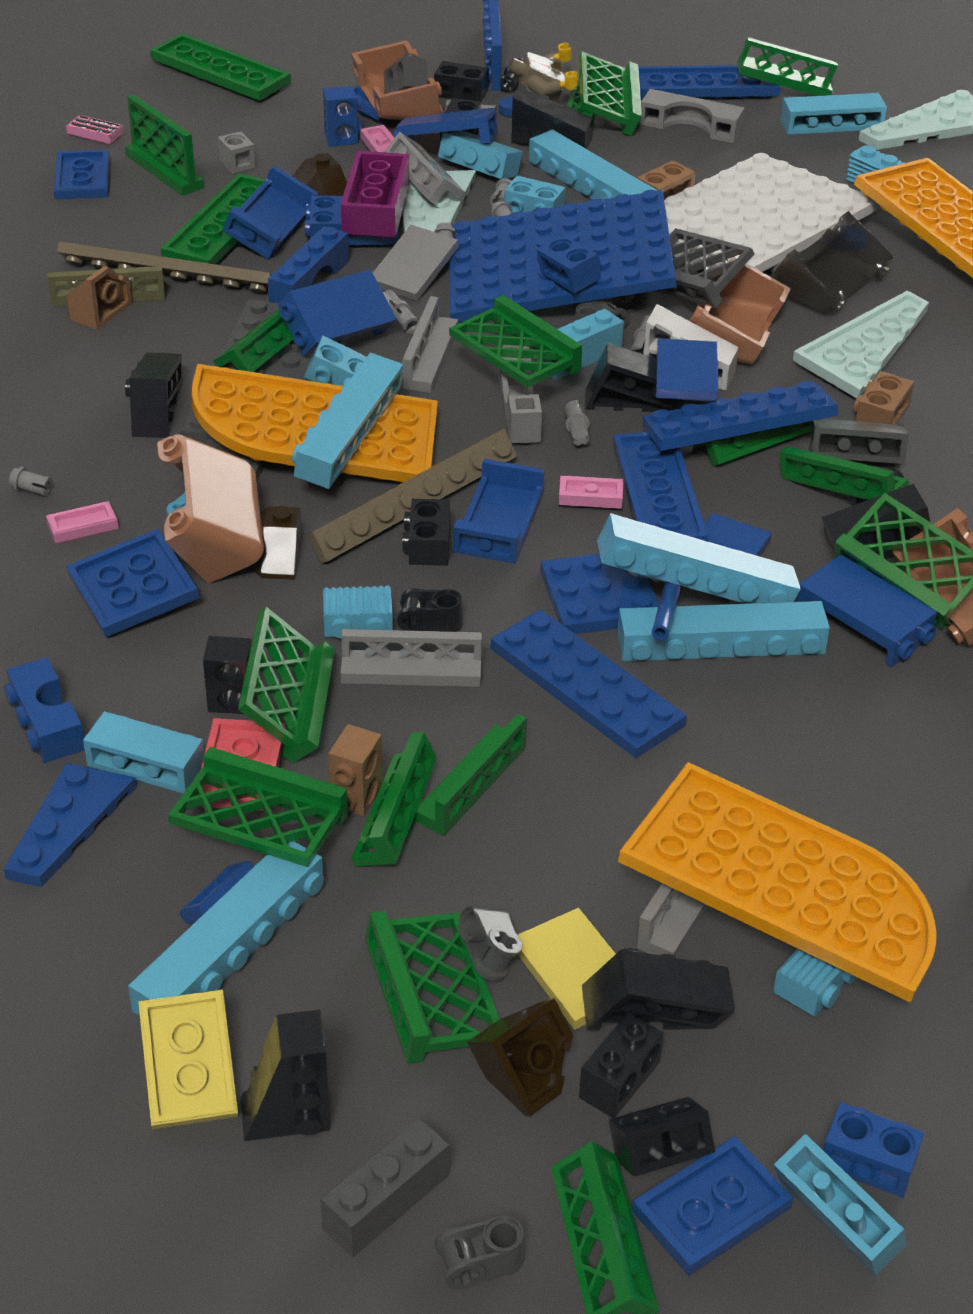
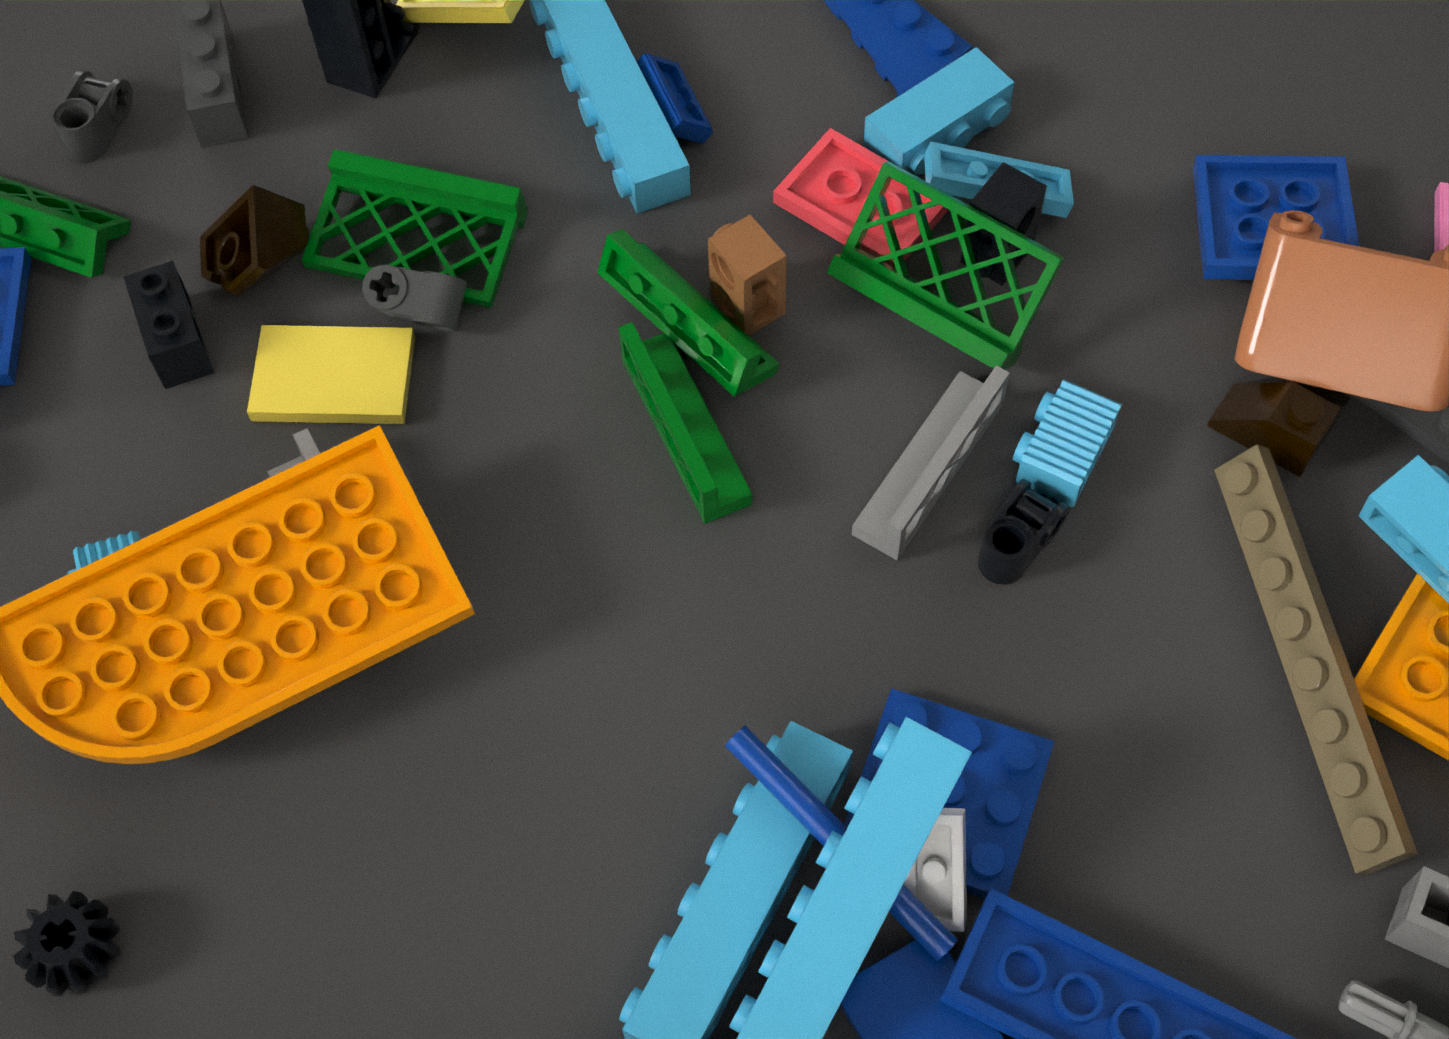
camera: 125 degrees right, 20 degrees up
blue arch [4,657,85,763] -> none
green fence [168,747,348,867] -> none
black brick [402,498,450,566] -> none
blue panel [453,459,545,564] -> none
blue plate [490,609,687,758] -> none
bright pink plate [559,476,623,509] -> none
black wedge [582,948,735,1030] -> none
black brick [608,1097,715,1177] -> none
none -> medium azure plate [924,141,1074,218]

